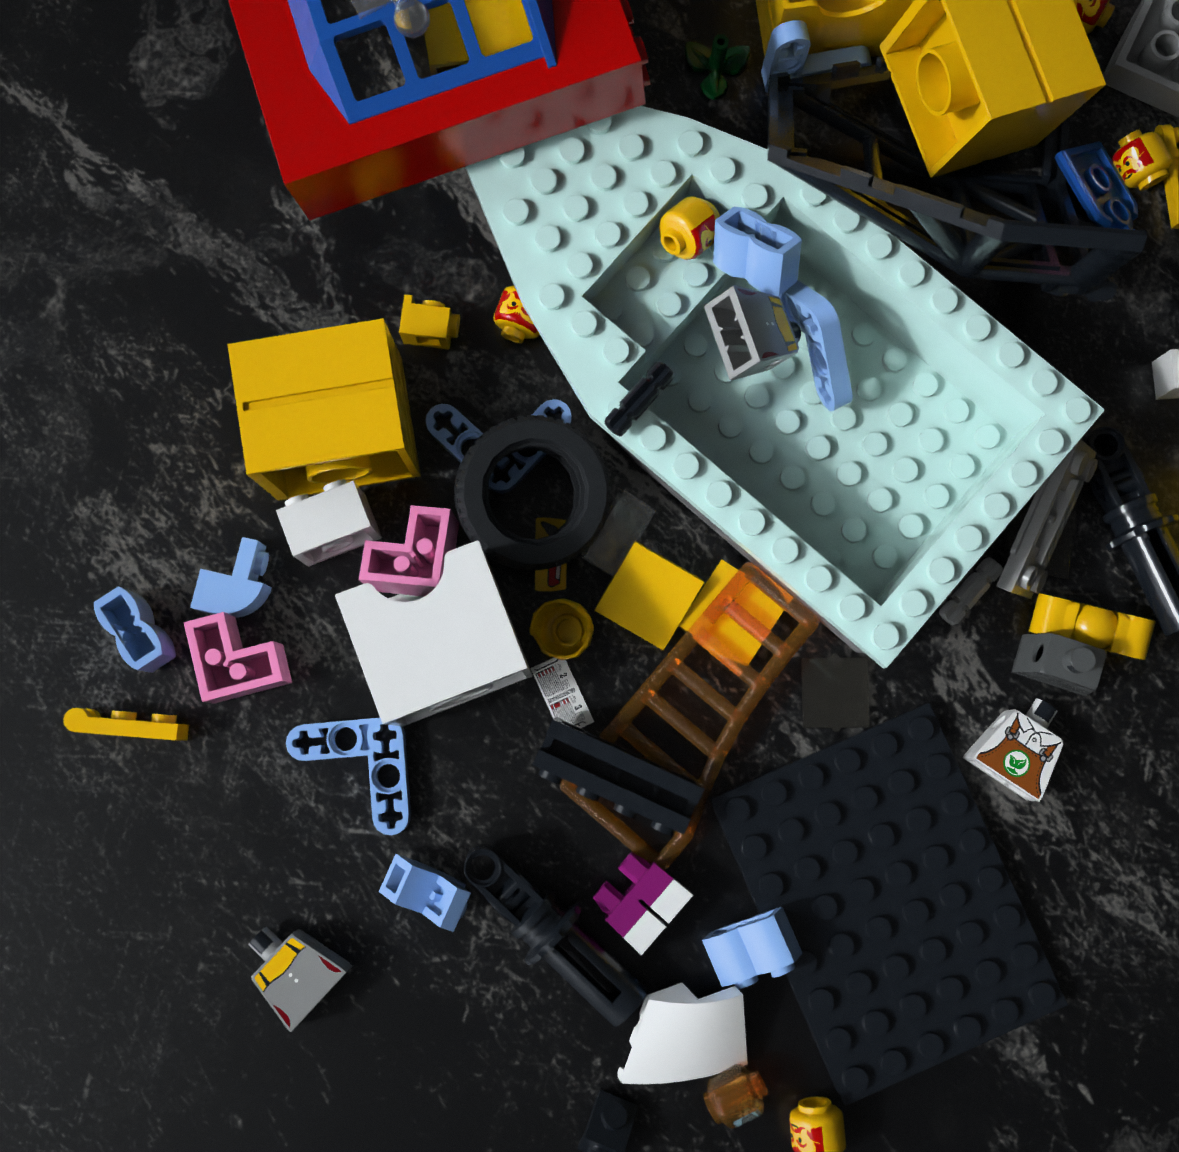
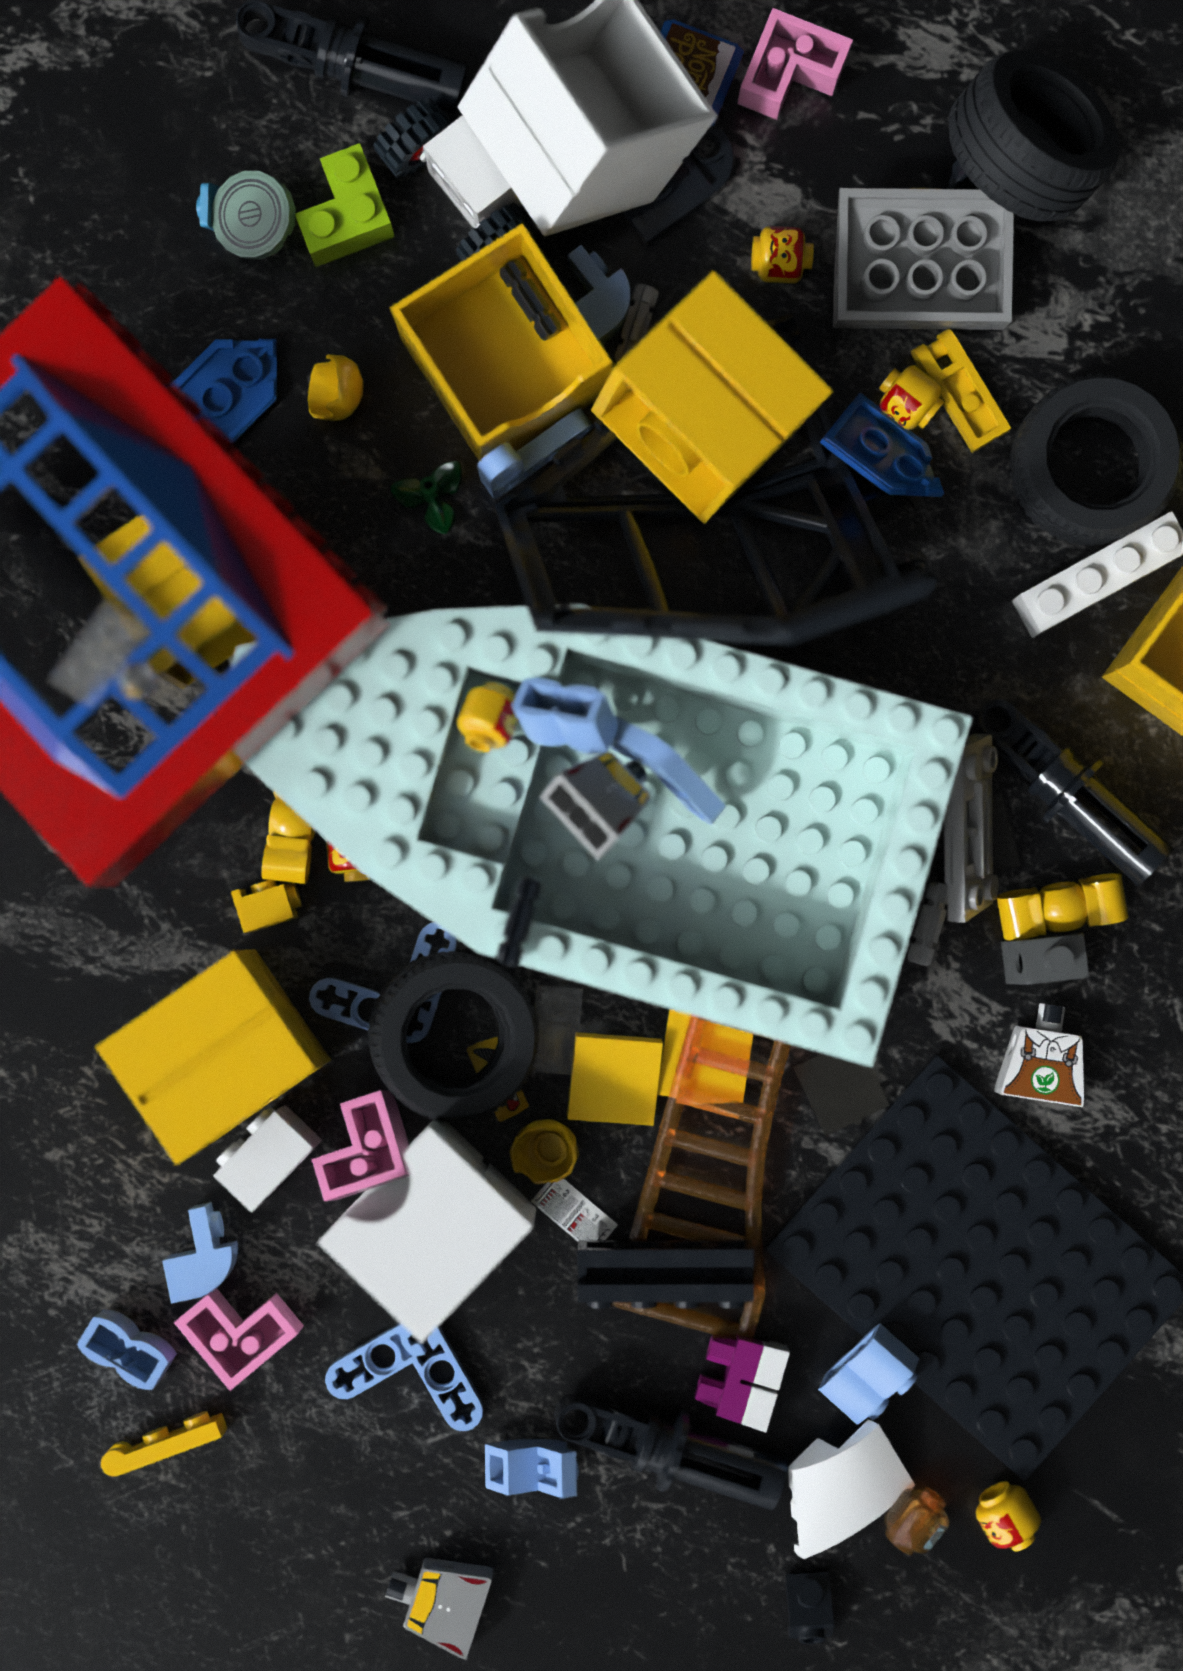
camera: 20 degrees left, 5 degrees up
none -> yellow piece [262,792,315,884]

